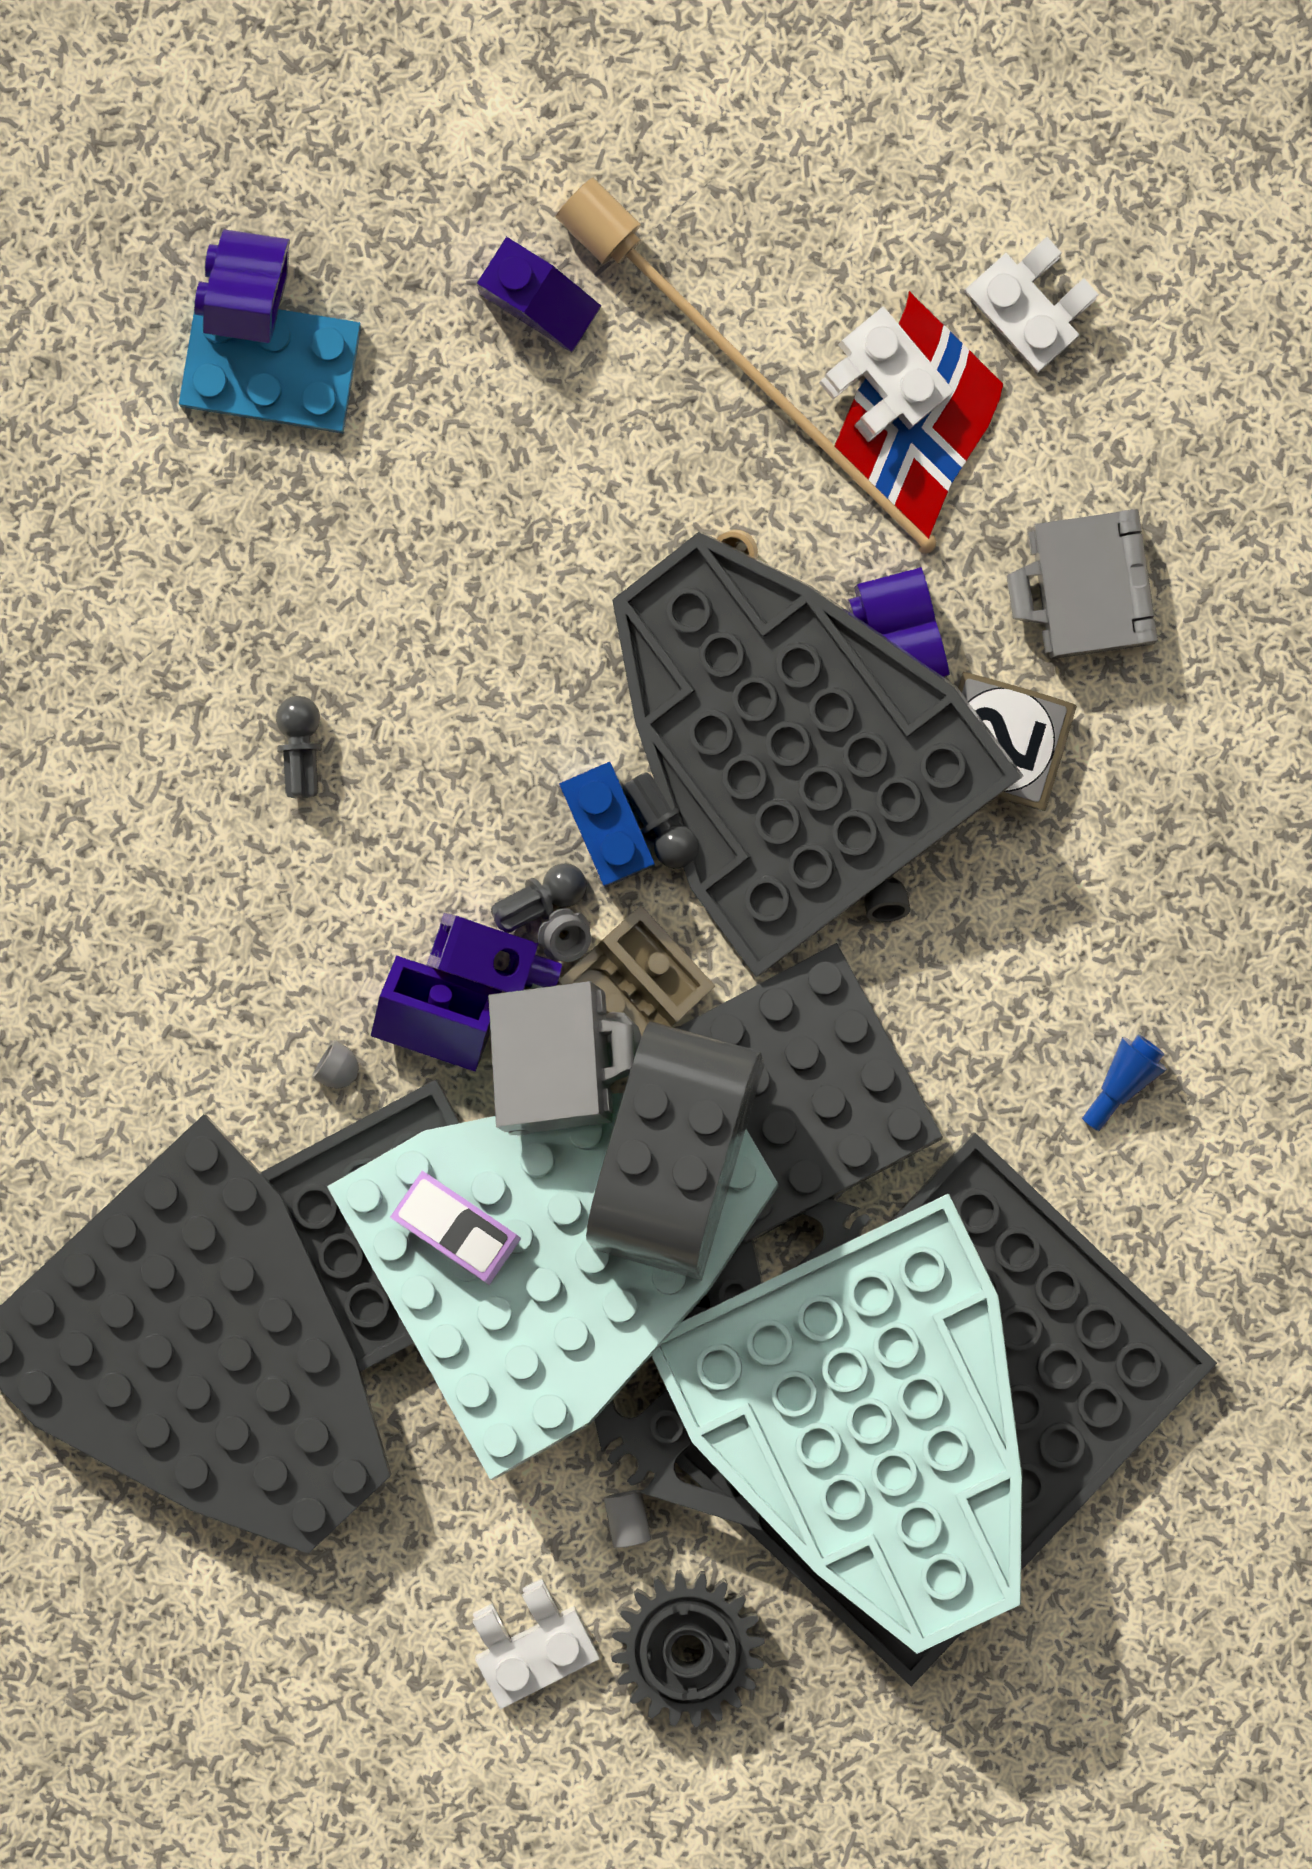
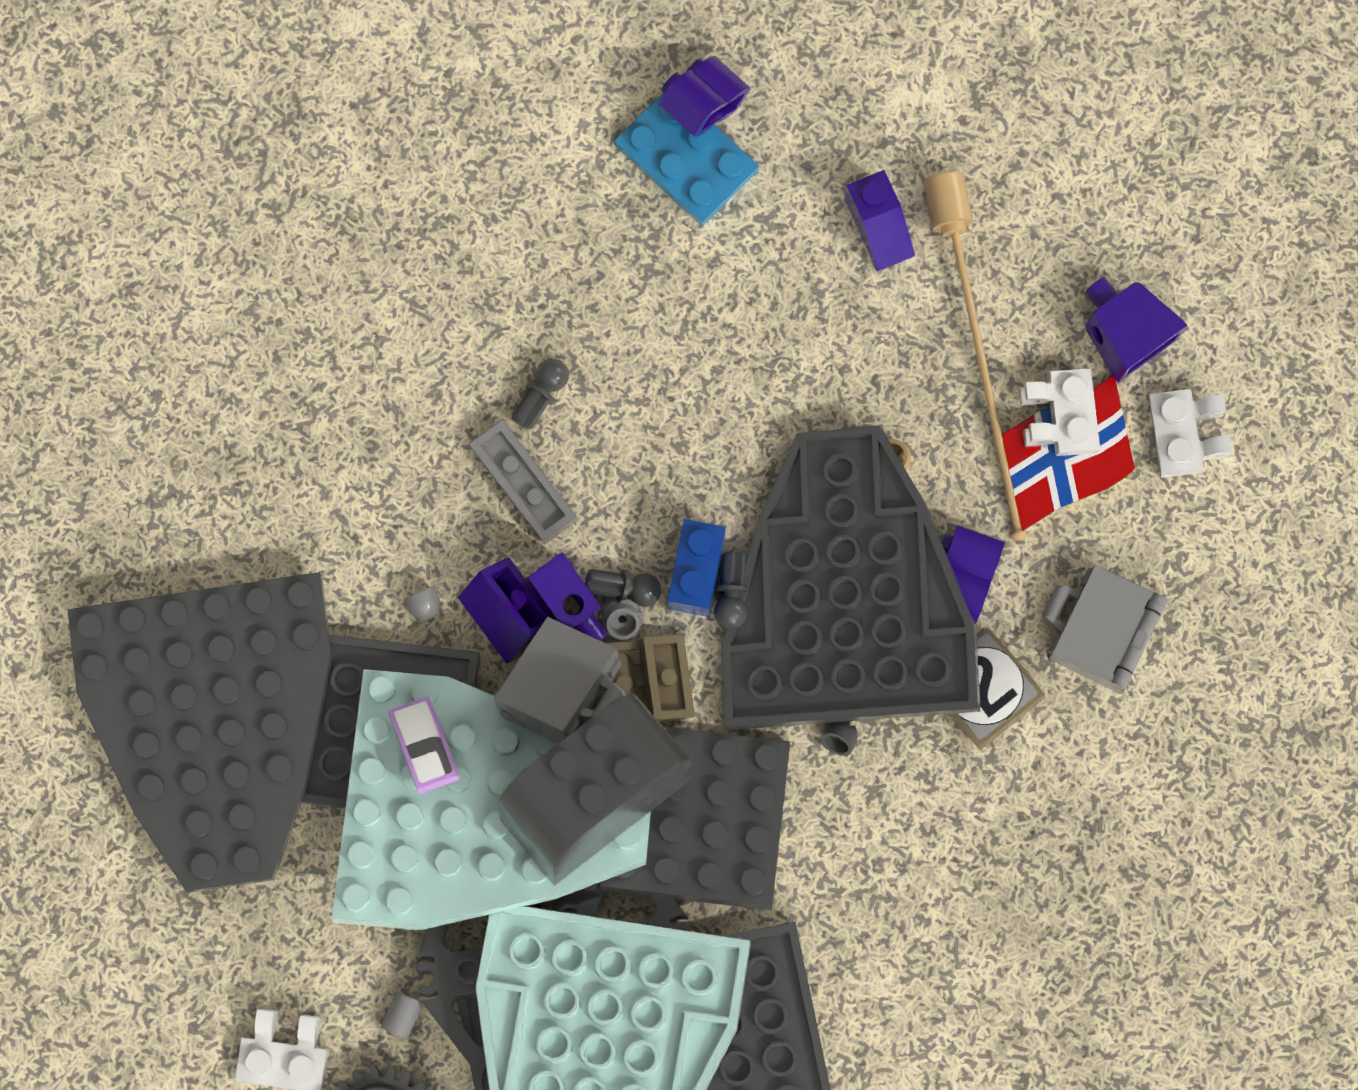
camera: 45 degrees right, 10 degrees down
blue cone [1082,1034,1167,1131] -> none
none -> light grey plate [469,419,578,545]
none -> dark purple torso [1085,277,1187,383]

